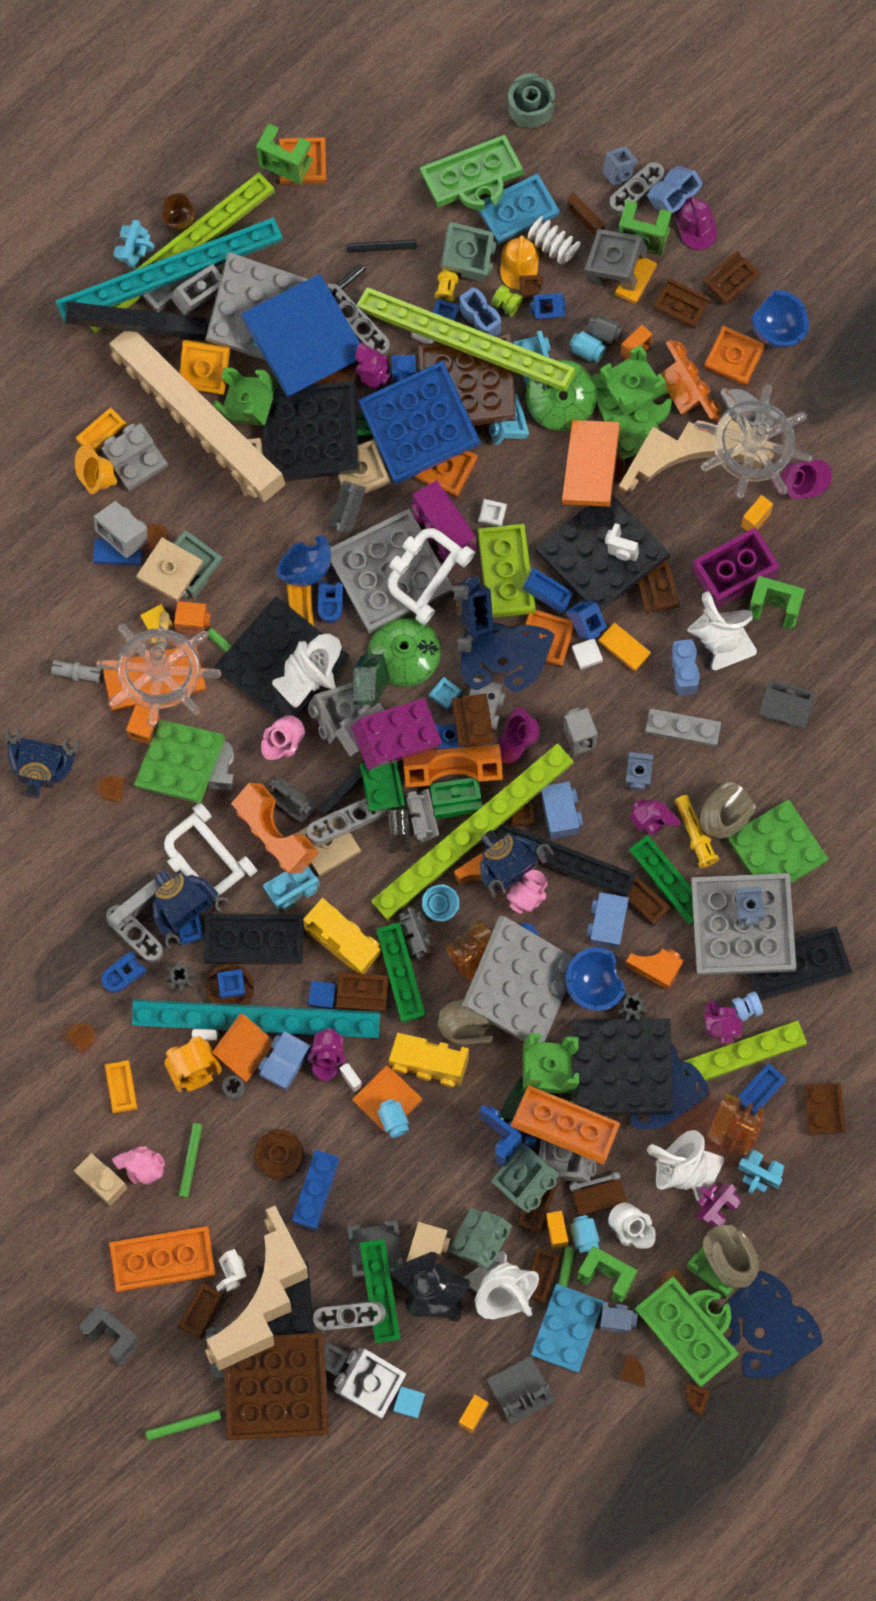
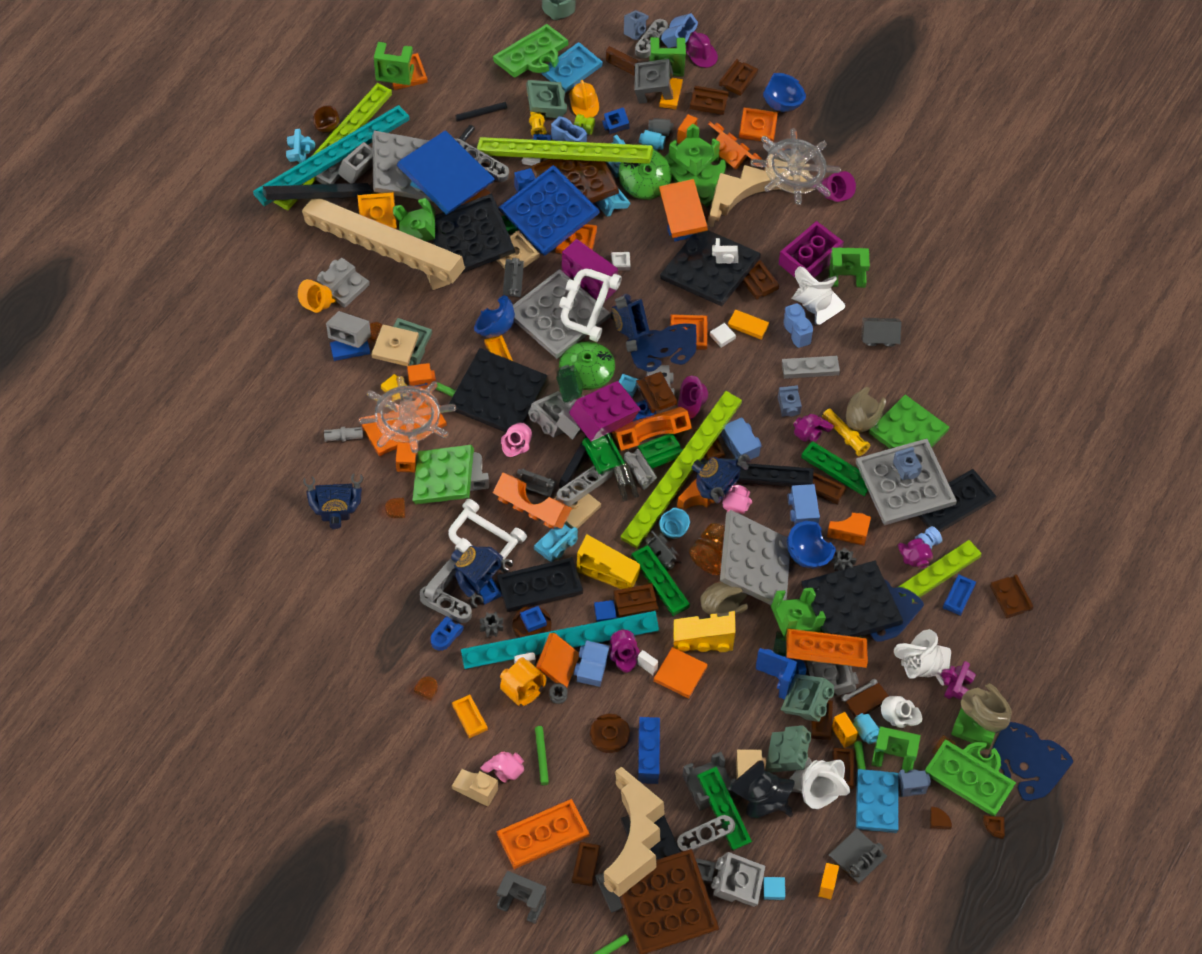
camera: 20 degrees left, 15 degrees down
light orange tile [75,407,127,453] -> none
white bracket [216,1249,247,1292] -> none
white helmet [272,634,342,707] -> none
blue plate [318,581,343,624] -> none
magenta head [355,343,392,390] -> none
medium azure brick [377,1099,409,1138] -> none
lime tile [477,524,536,618] -> none
reddish brown tile [519,275,543,300] -> none
blue tile [522,567,573,614] -> none
white piece [527,216,581,264] -> none
light grey brick [564,708,598,756] -> none
blue brick [566,600,607,640] -> none
clear orange wheel [706,1092,766,1157] -> none
medium azure hips [738,1149,784,1194] -> none
light orange piece [741,495,773,531] -> none

